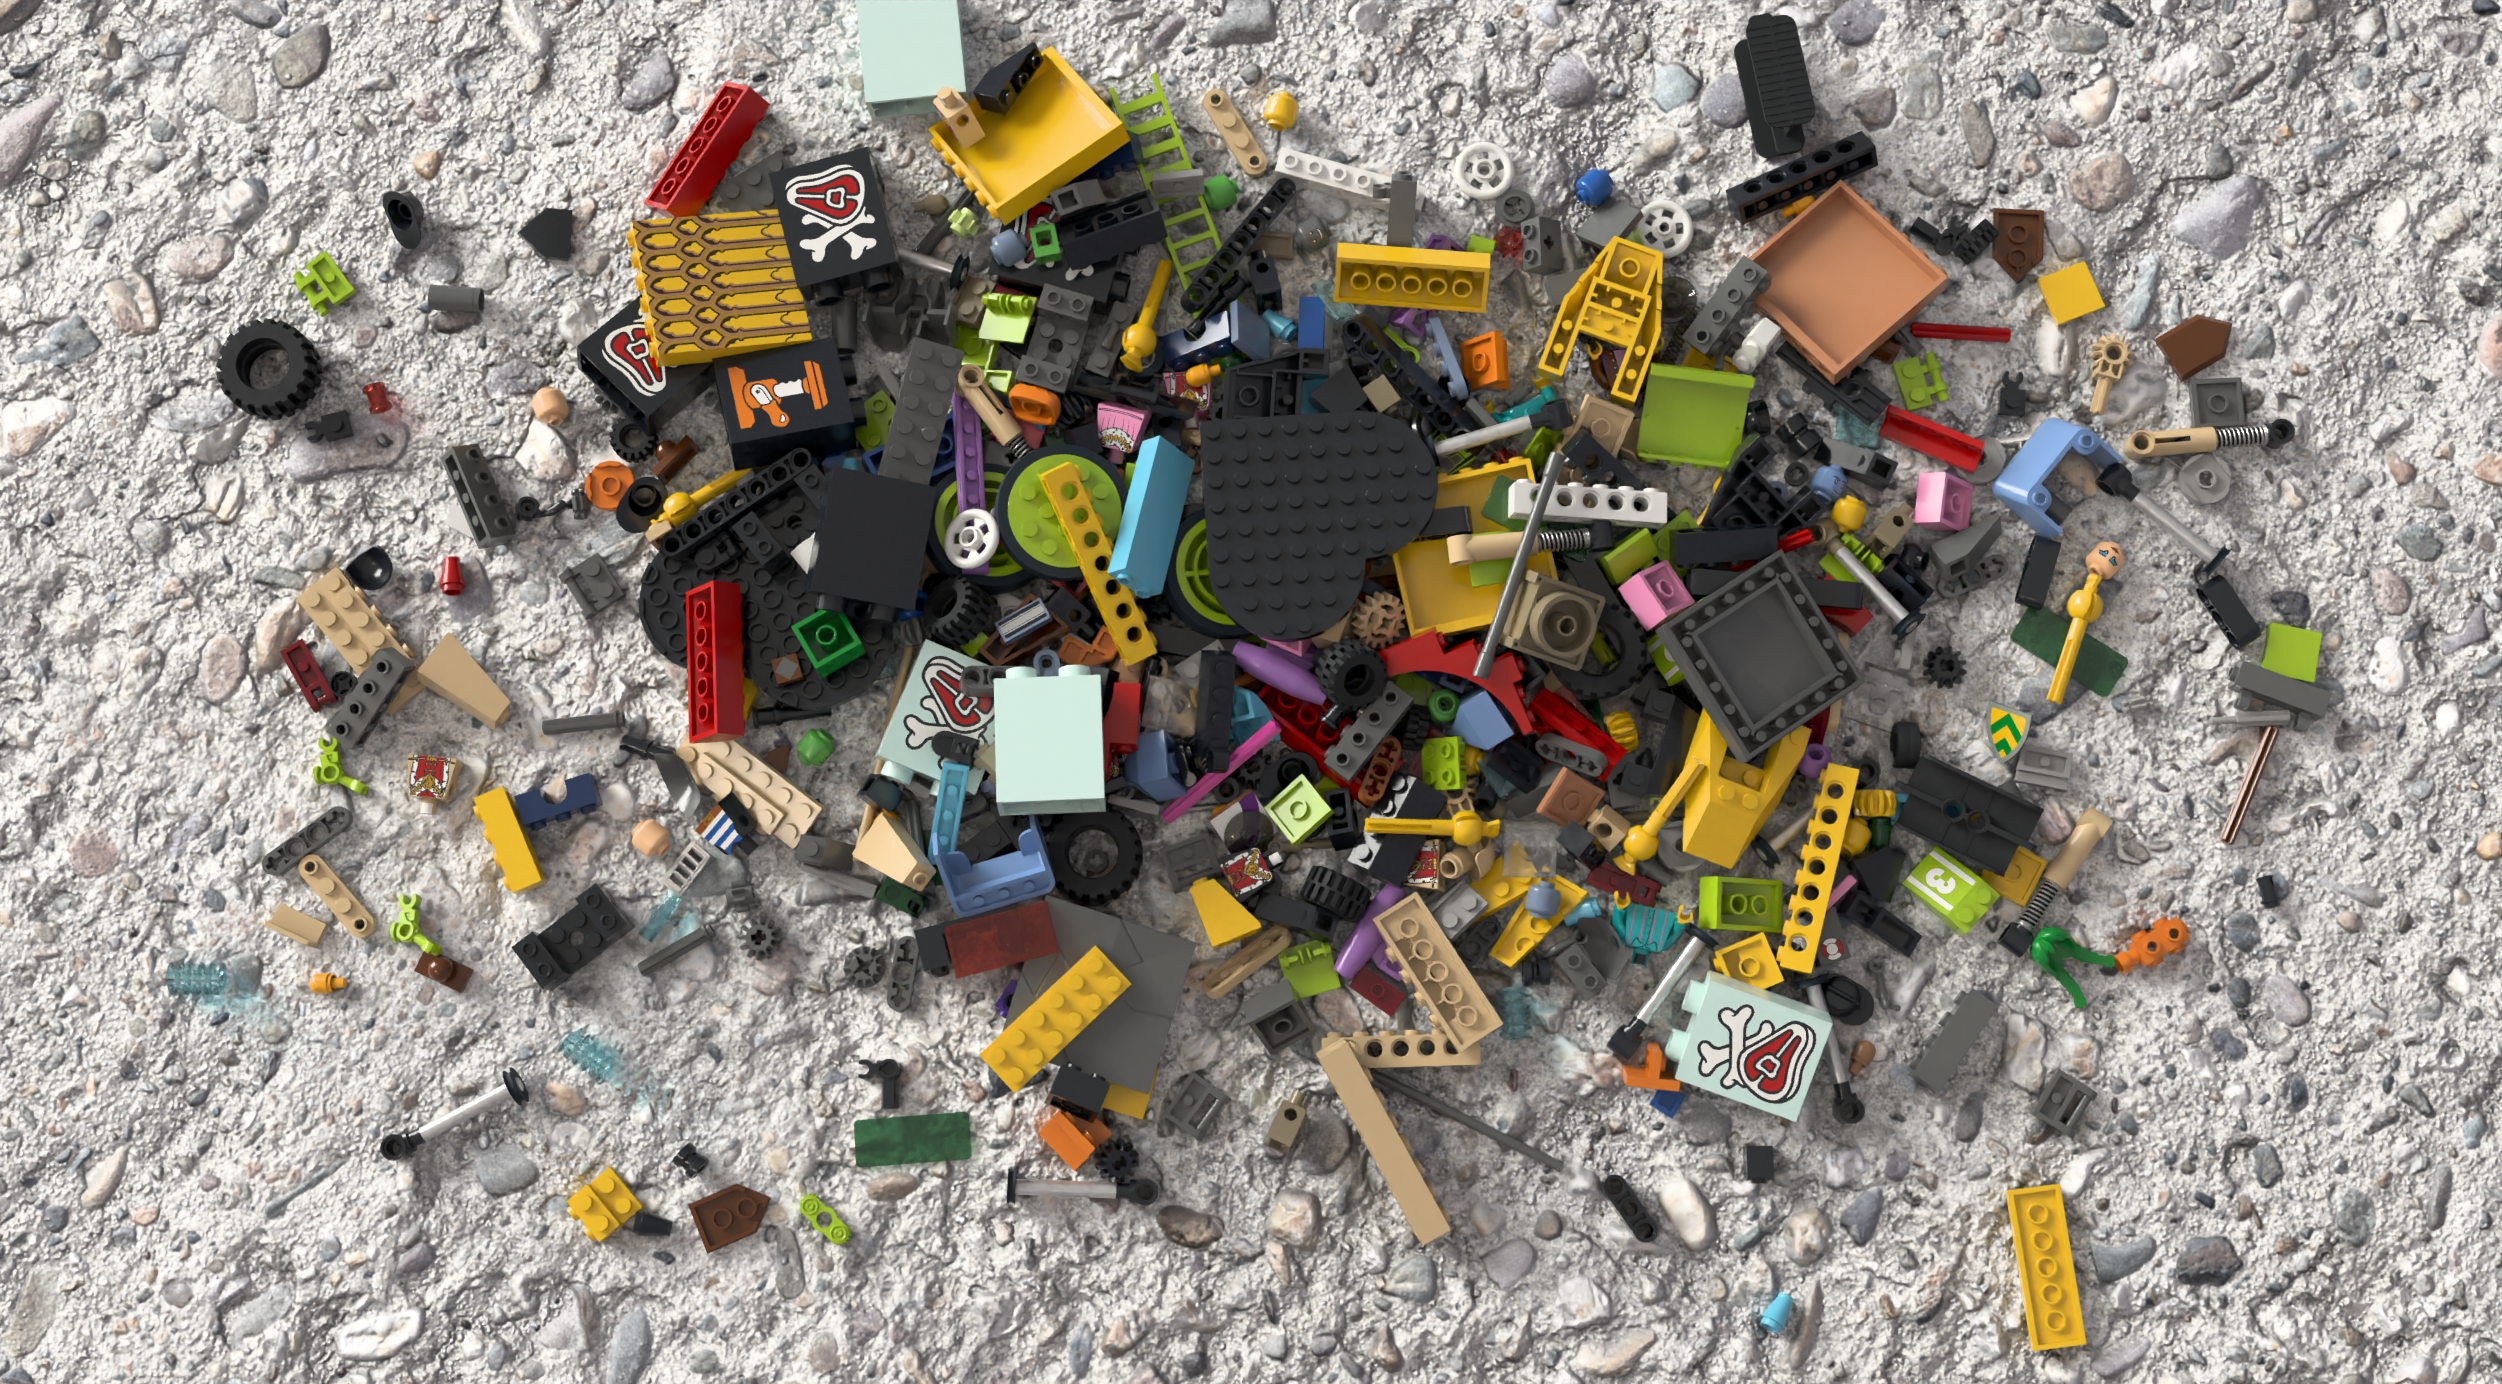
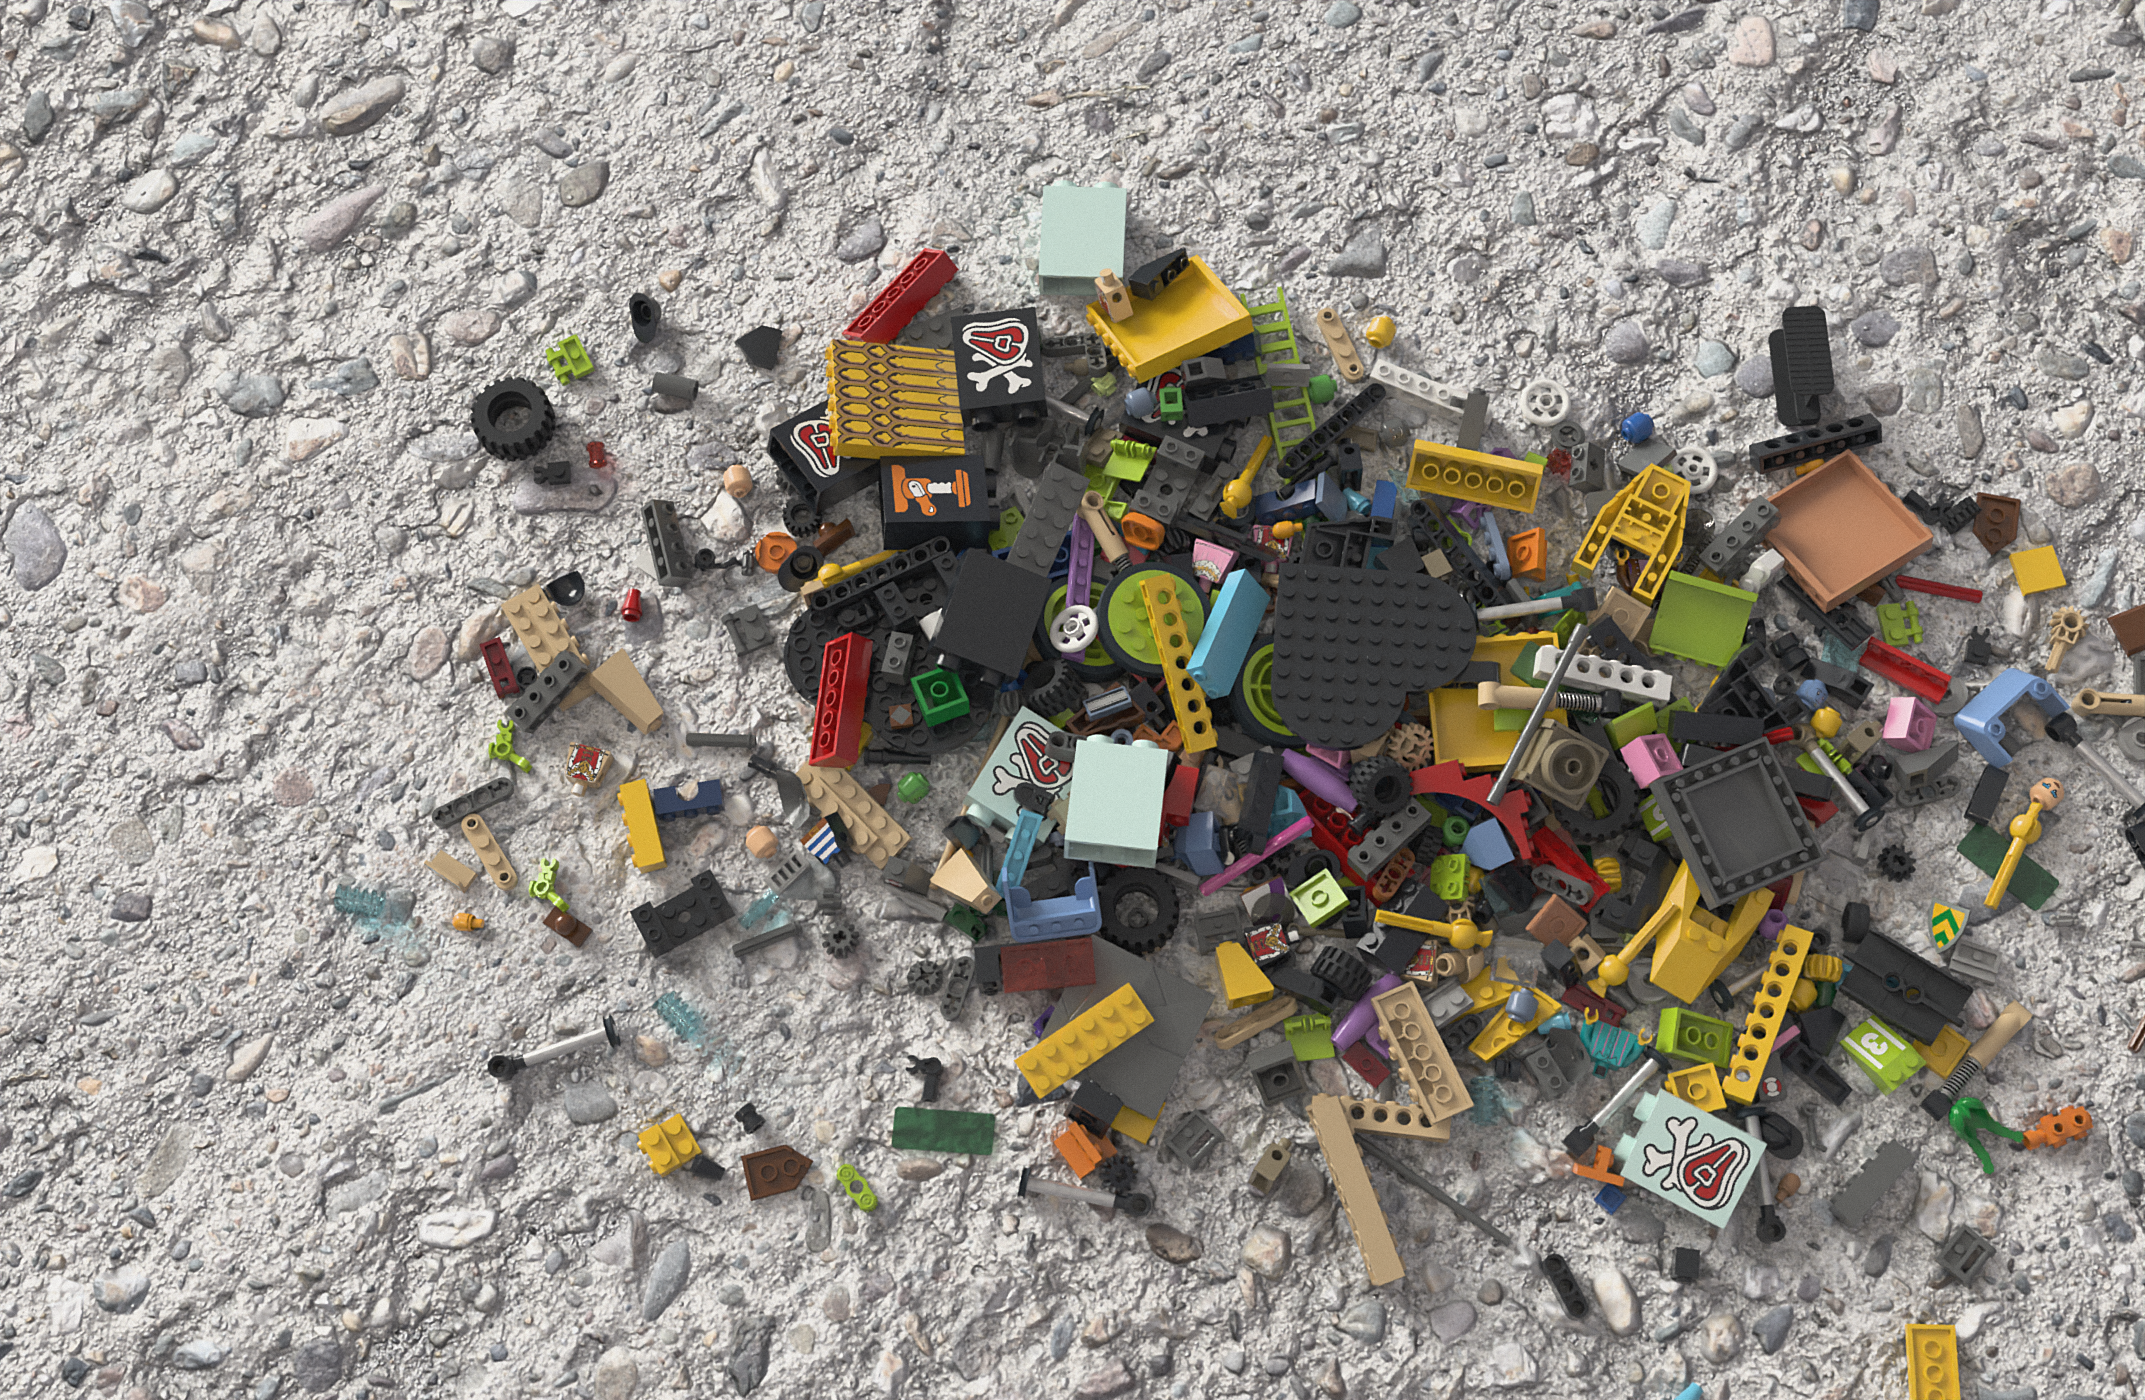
camera: 10 degrees right, 10 degrees down
none -> dark grey brick [881,631,916,685]
none -> dark grey beam [1042,333,1108,378]

